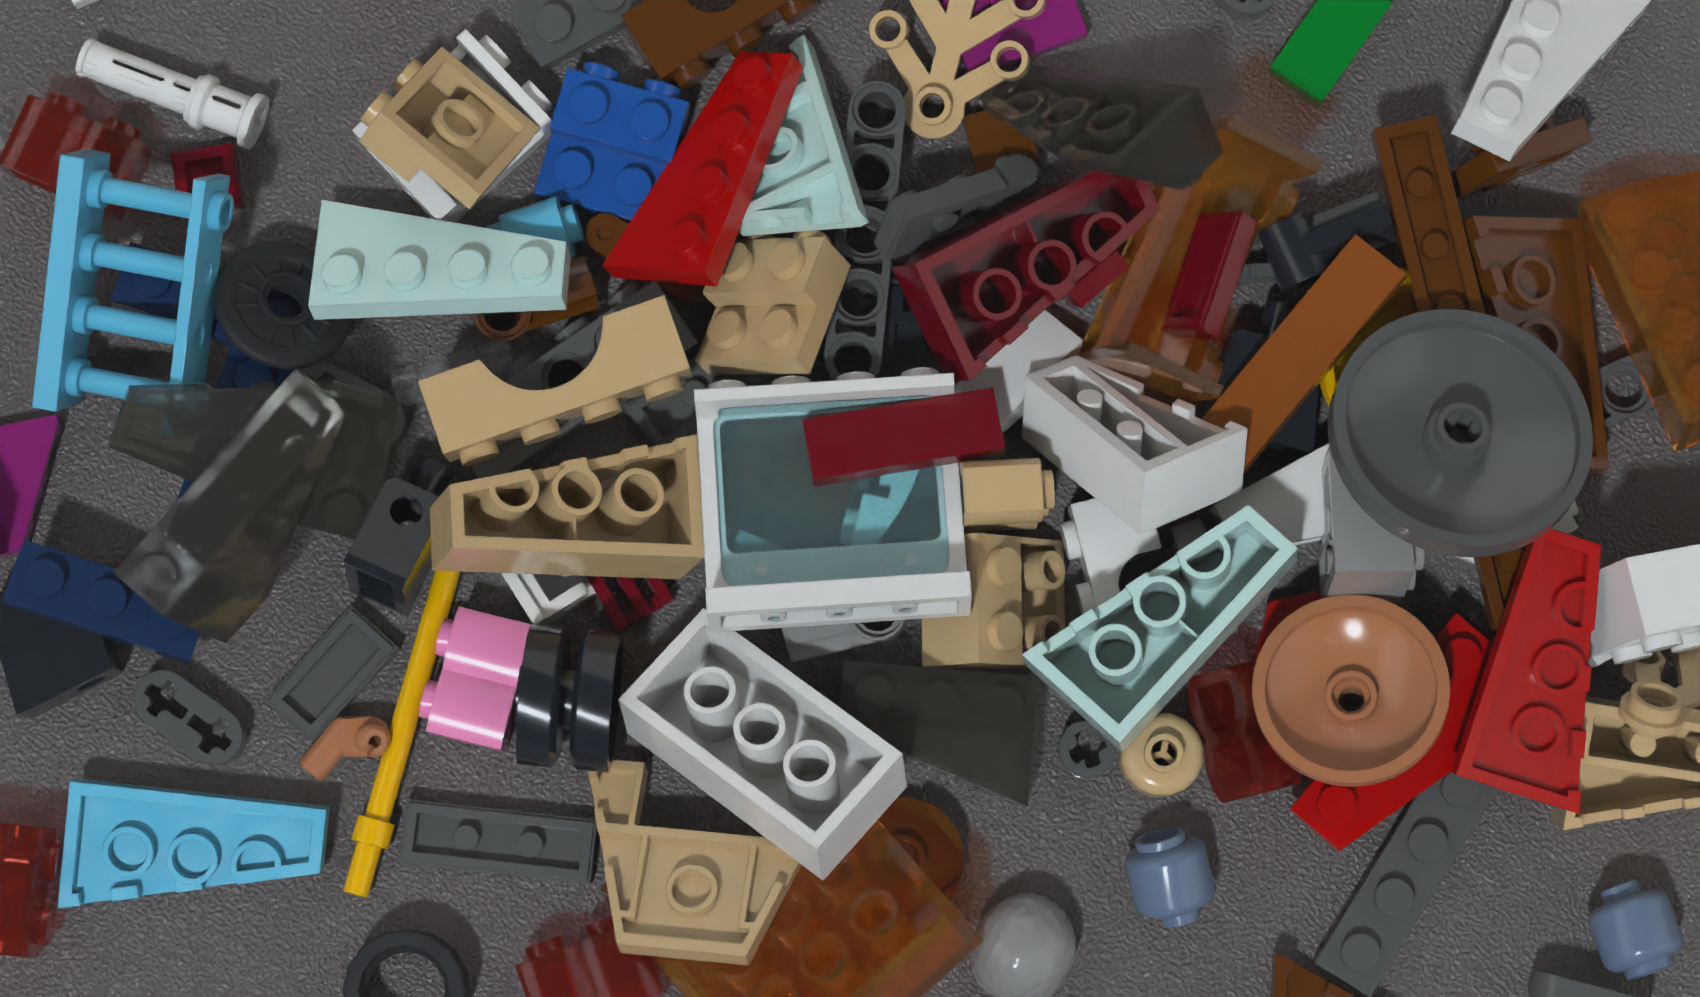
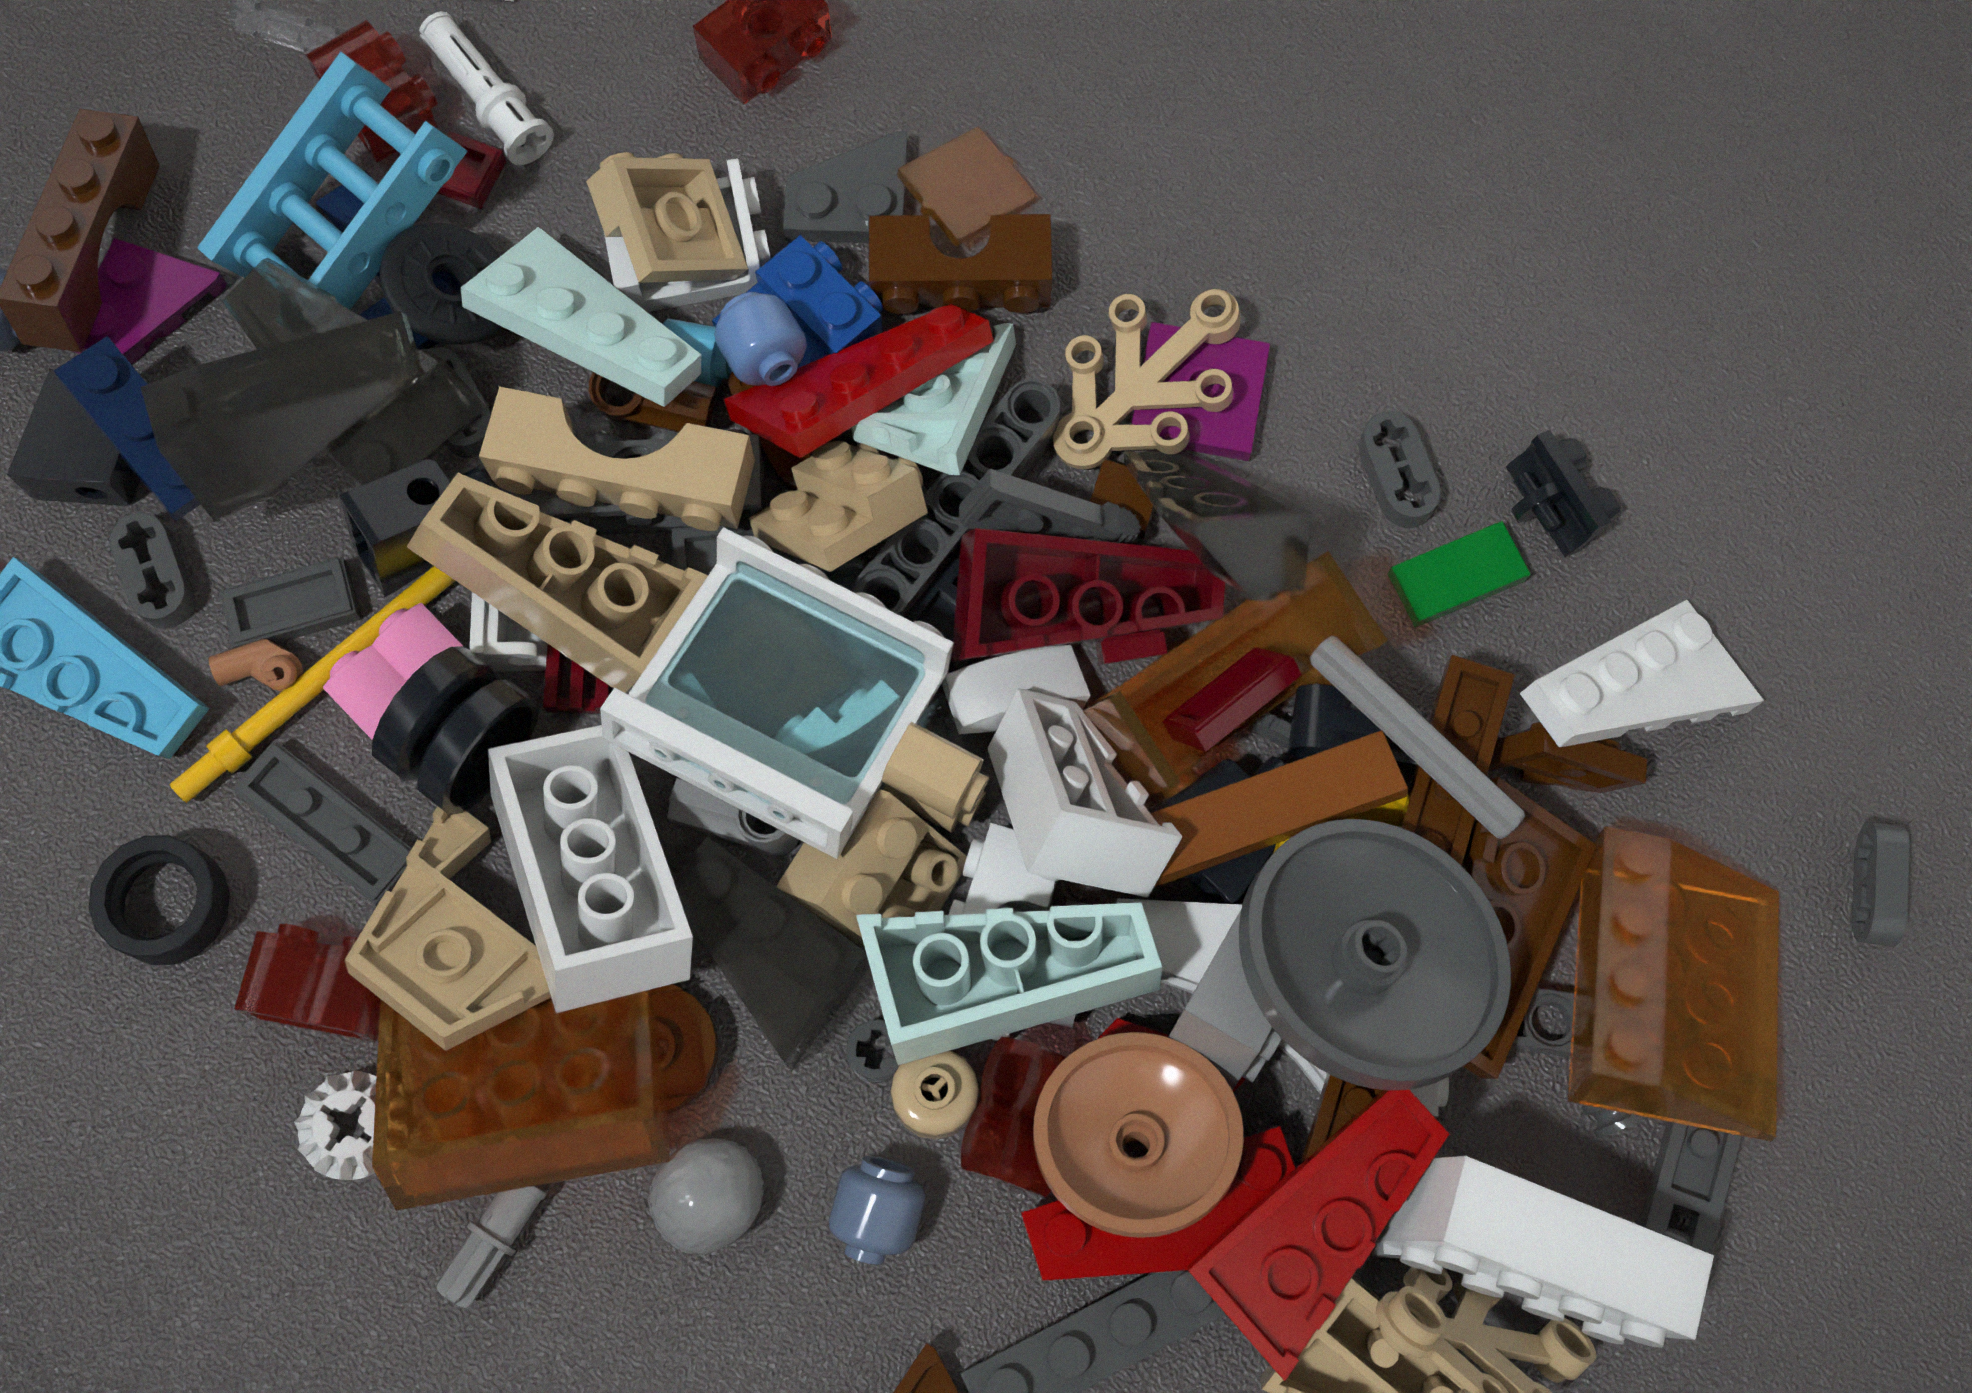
camera: 30 degrees right, 10 degrees down
dark red tile [802,387,1005,487] -> none
none -> medium blue head [714,292,807,386]
none -> light grey axle [1310,636,1525,839]

